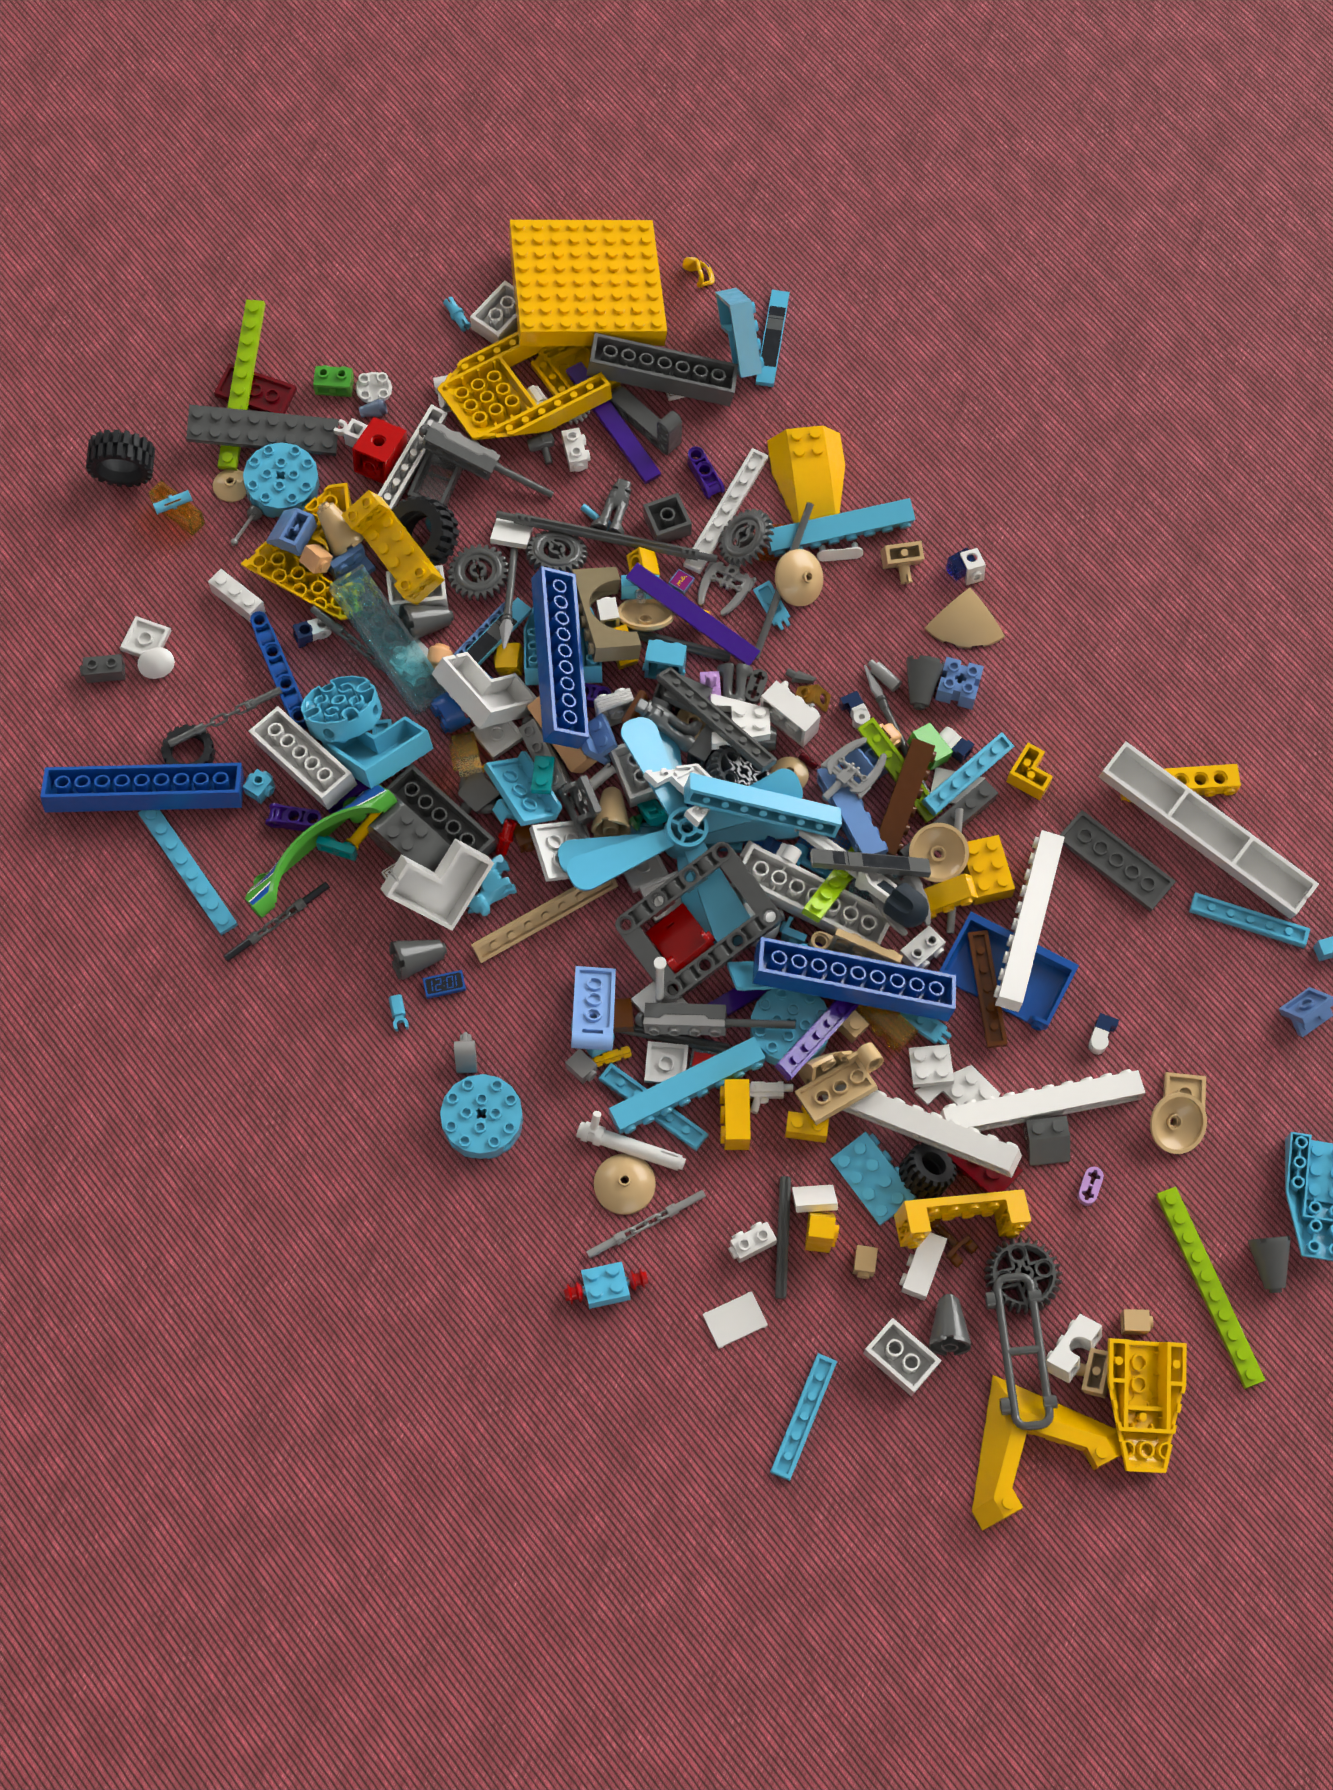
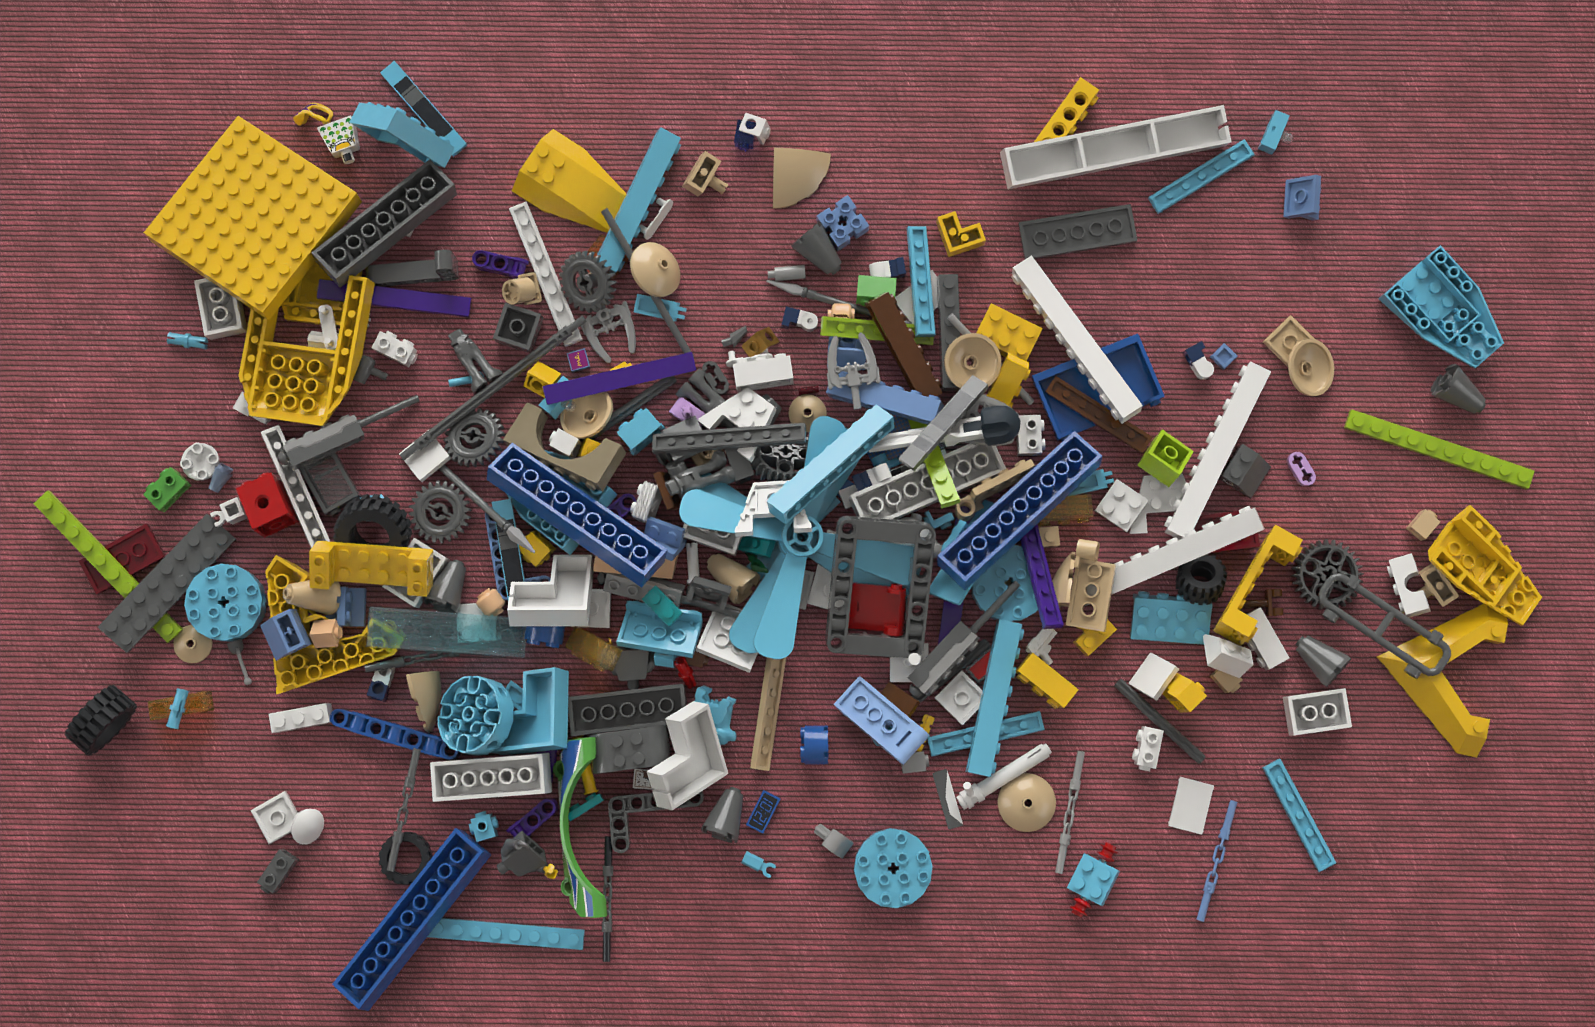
camera: 45 degrees left, 15 degrees up
none -> white torso [317,115,360,164]
none -> white piece [318,305,338,350]
none -> tan brick [406,671,441,733]
none -> dark grey torso [497,831,558,879]
none -> tan piece [502,272,542,305]
none -> dark grey beam [608,791,704,853]
none -> blue brick [800,725,828,765]
none -> dark grey sticker [932,769,963,829]
none -> lime brick [1137,430,1194,487]
none -> medium blue piece [1196,800,1238,922]
none -> white slope [1203,634,1253,678]
none -> medium blue tile [1210,343,1238,370]

